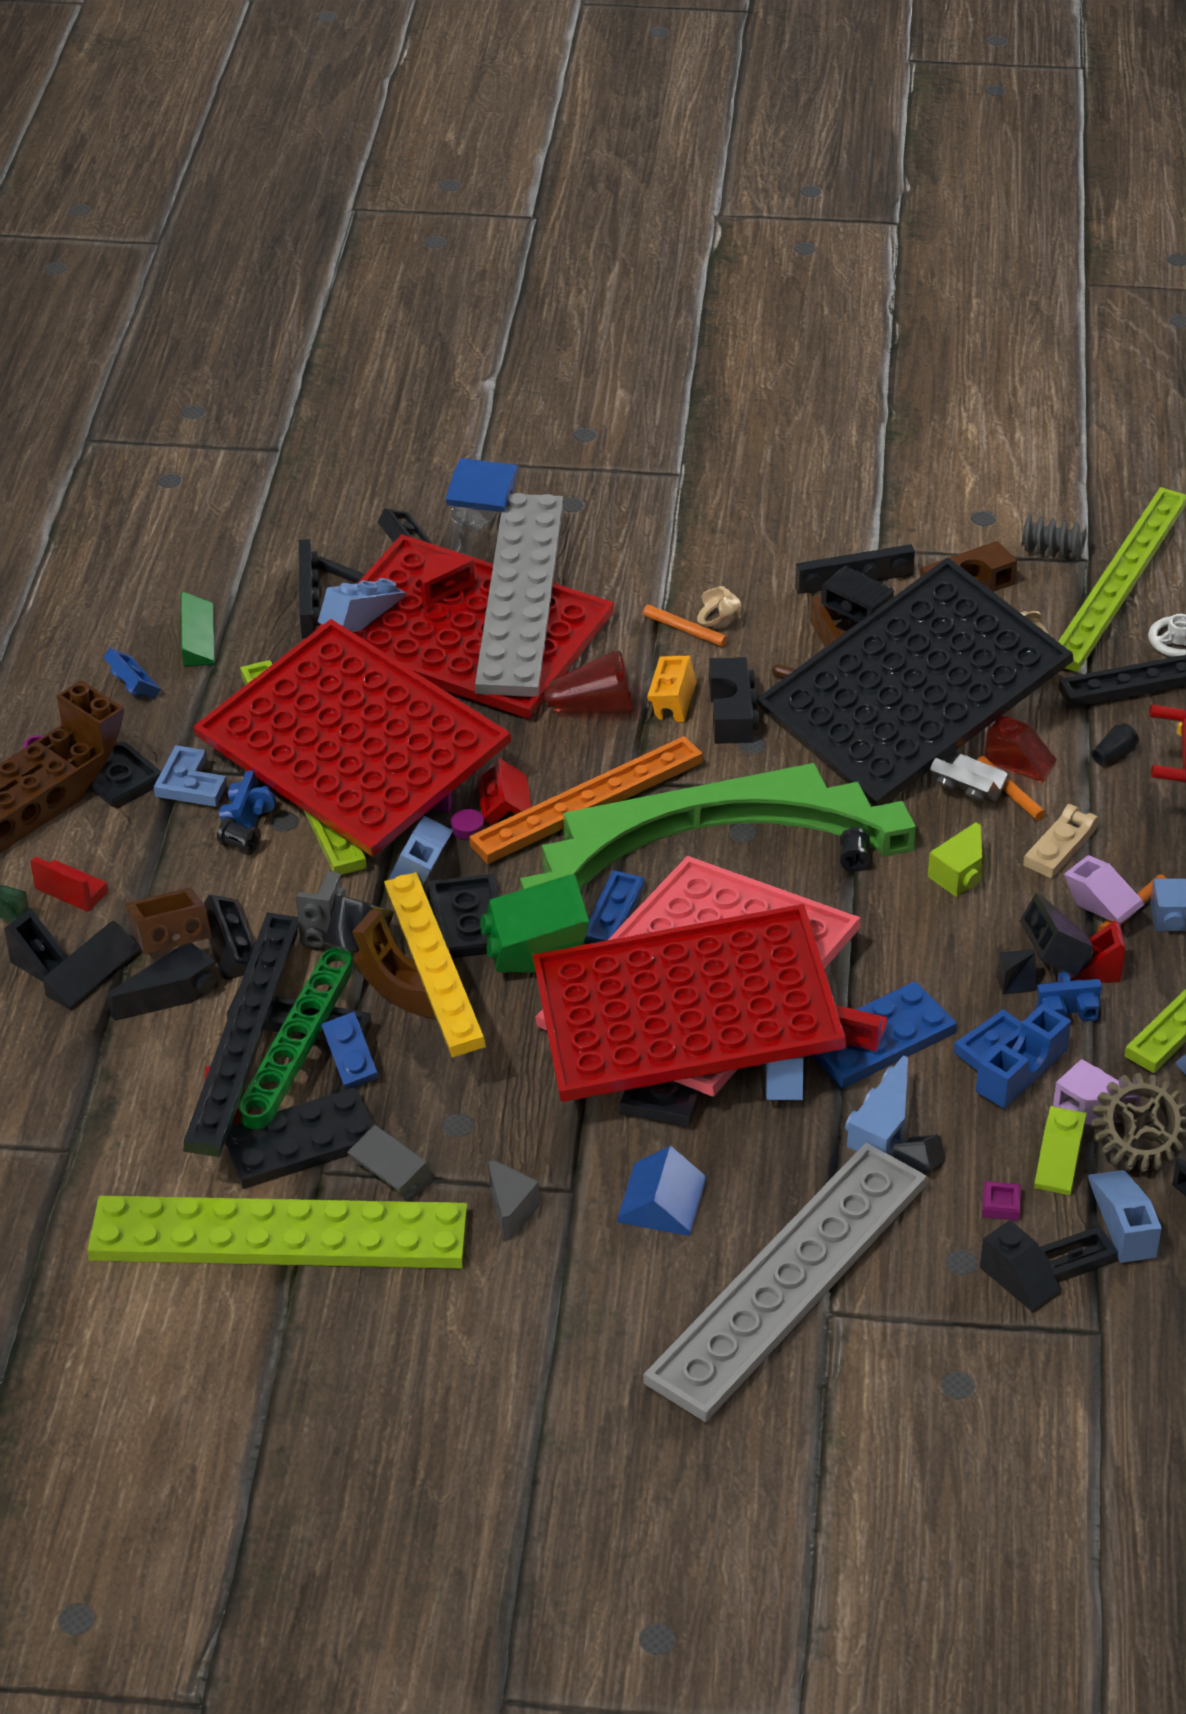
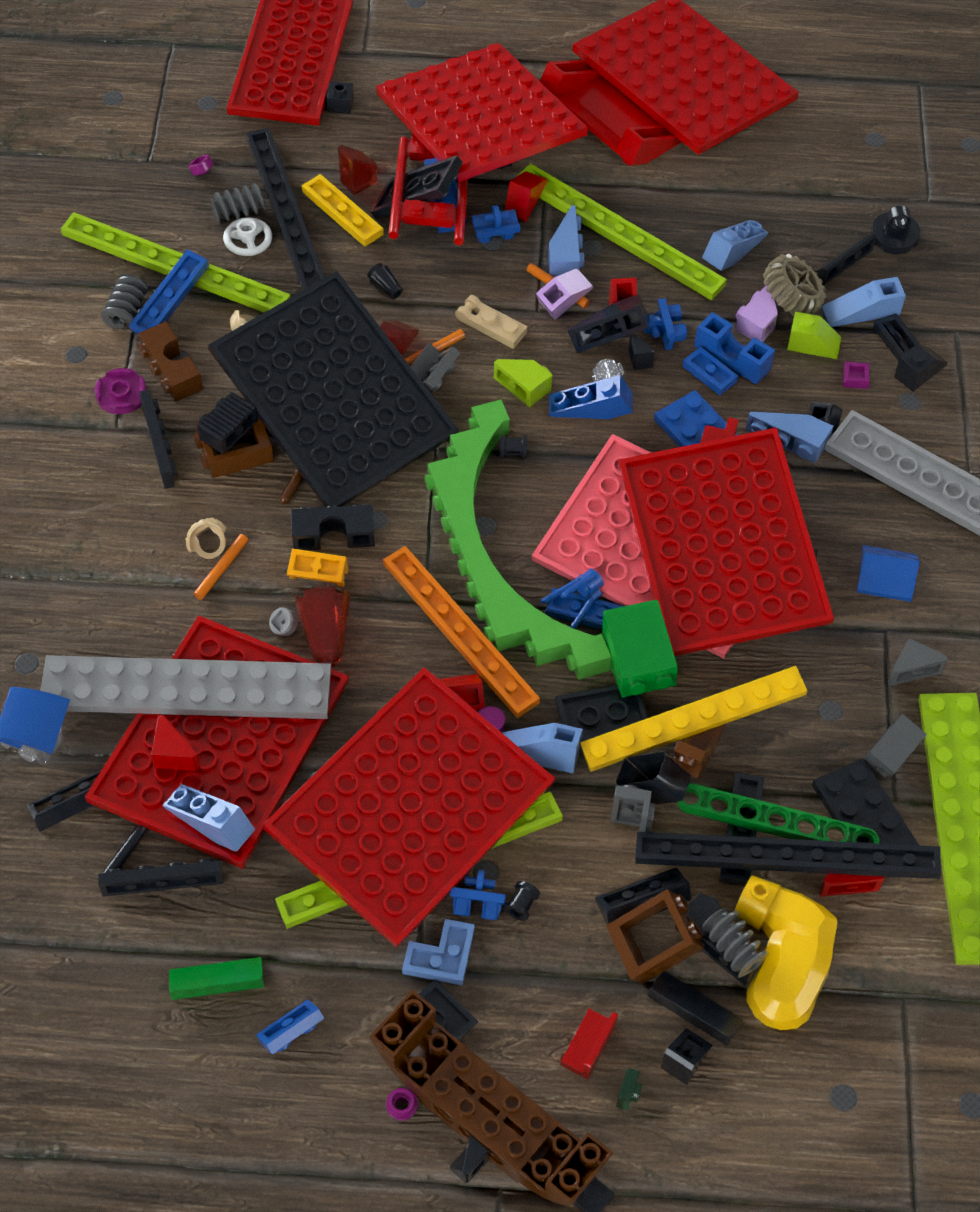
camera: 95 degrees left, 15 degrees up
blue plate [321,1012,379,1090] -> none
none -> magenta tile [94,368,147,415]
none -> blue plate [129,249,209,334]
none -> blue plant [541,568,604,629]
none -> blue slope [549,375,633,419]
none -> clear gear [592,359,625,382]
none -> dark grey piece [702,908,768,978]
none -> yellow piece [734,875,838,1030]

